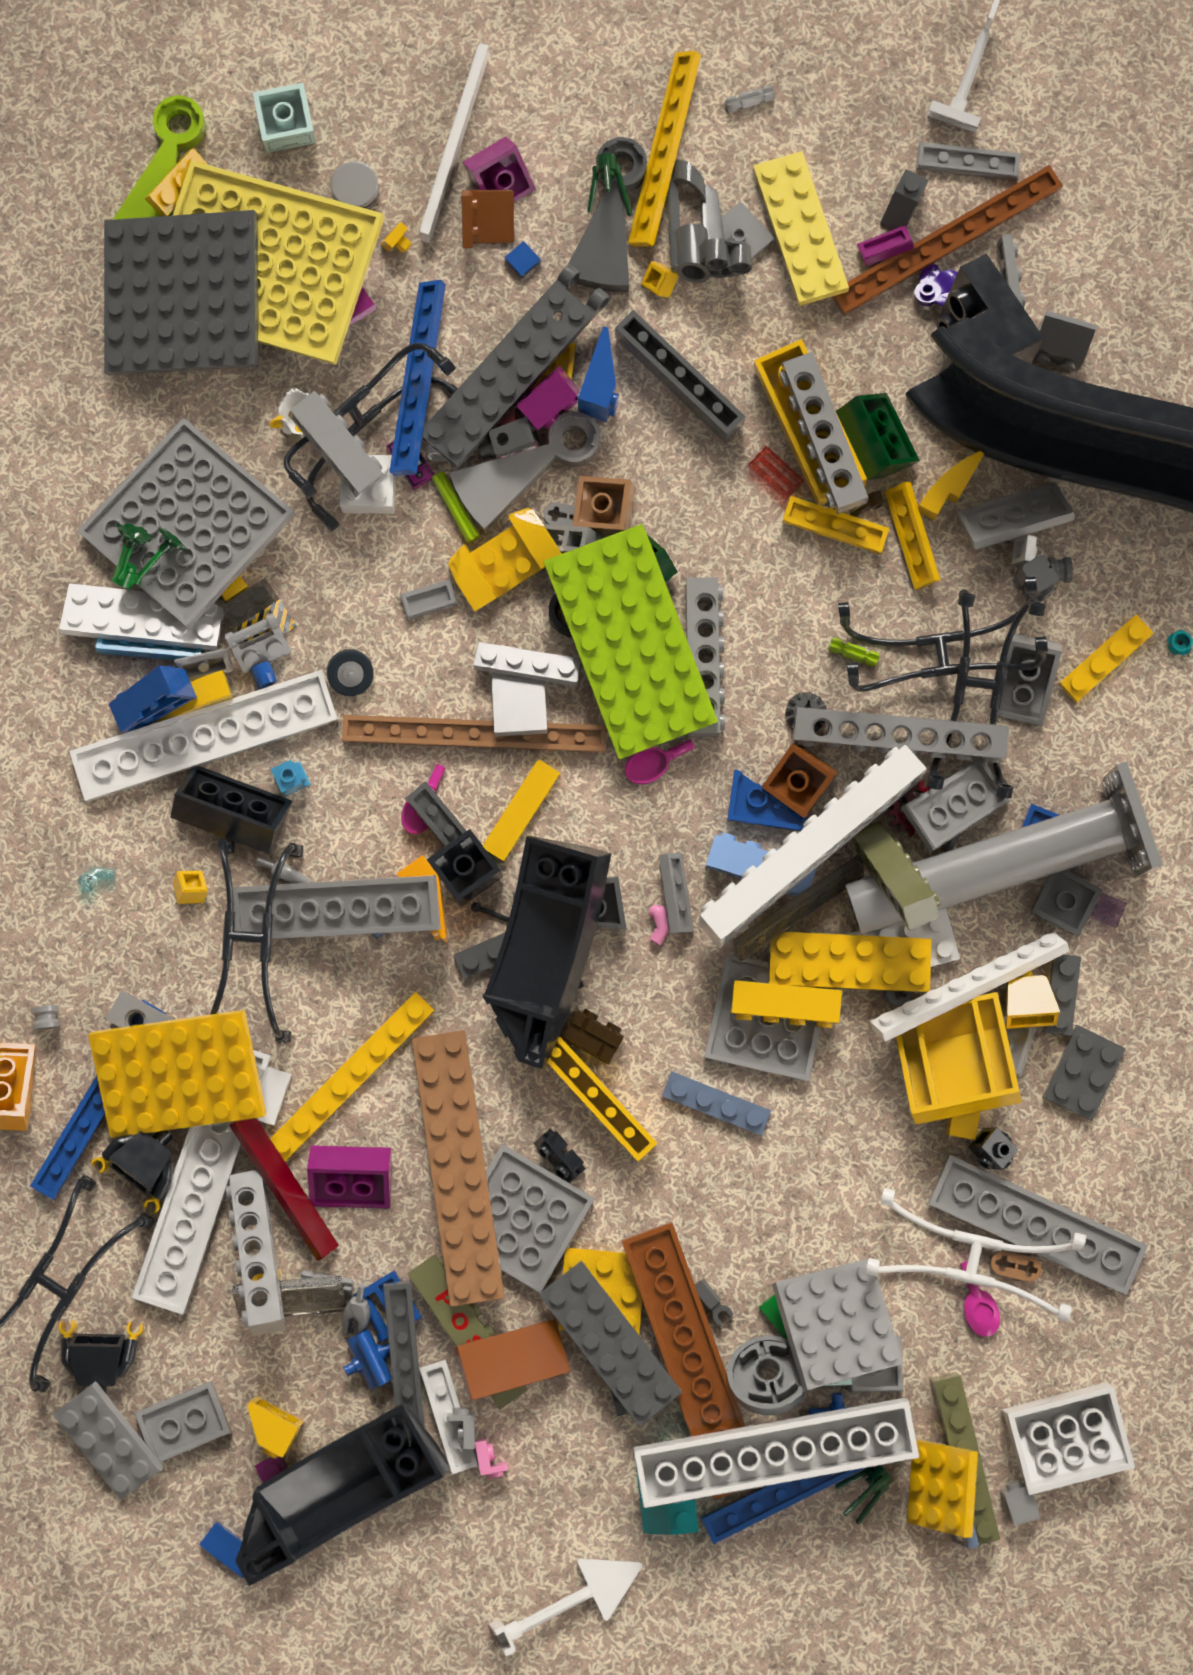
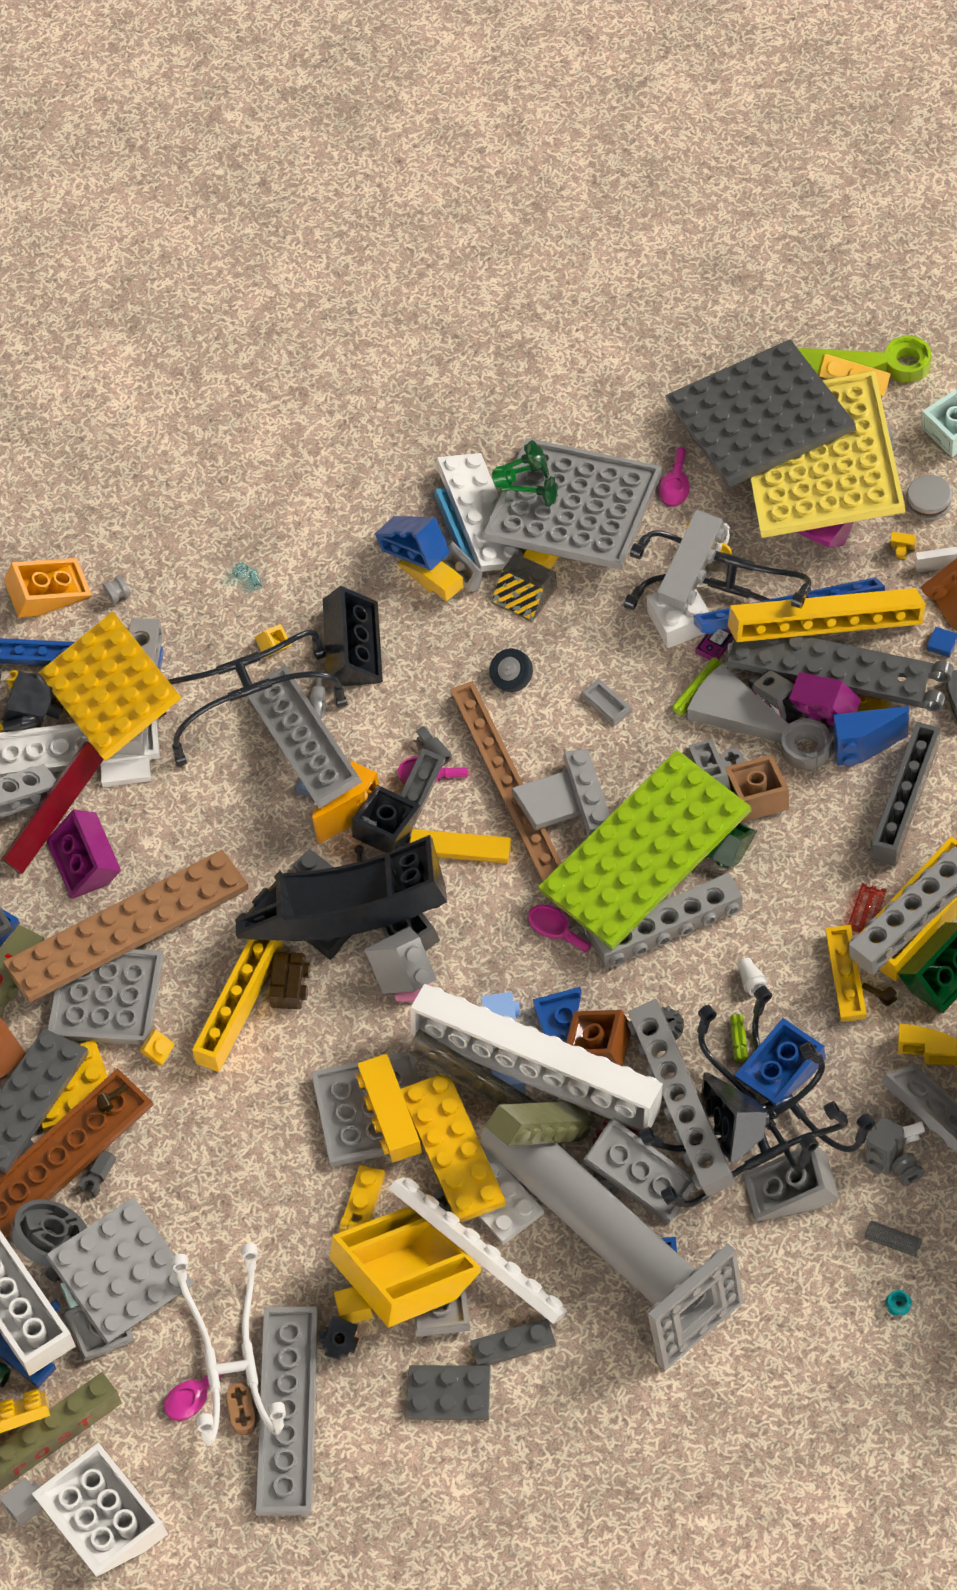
camera: 75 degrees right, 25 degrees down
white plate [69,670,338,802] -> none
light grey plate [225,613,292,674] -> none
blue hose [250,662,277,690] -> none
yellow plate [270,992,435,1162] -> none
dark azure window [271,760,311,797] -> none
yellow piece [448,508,562,612] -> none
black hinge [534,1128,586,1183] -> none
light grey plate [659,853,694,934] -> none
sand blue plate [662,1071,771,1136] -> none
yellow plate [885,482,941,590] -> none
torso [1005,970,1059,1029] -> none
dark grey plate [1030,870,1103,937] -> none
yellow plate [1058,614,1154,703] -> none
plate [1091,893,1127,928] -> none
none -> dark brown hand [97,1083,129,1114]
none -> yellow plate [139,1029,175,1066]
none -> yellow plate [339,1165,386,1232]
none -> light grey slope [364,927,437,994]
none -> dark grey bar [416,726,452,766]
none -> dark pink piece [659,447,690,507]
none -> black wedge [701,1072,769,1162]
none -> yellow brick [728,588,926,642]
none -> blue slope [734,1018,826,1106]
none -> white cone [737,958,768,996]
none -> dark grey piece [865,1220,922,1257]

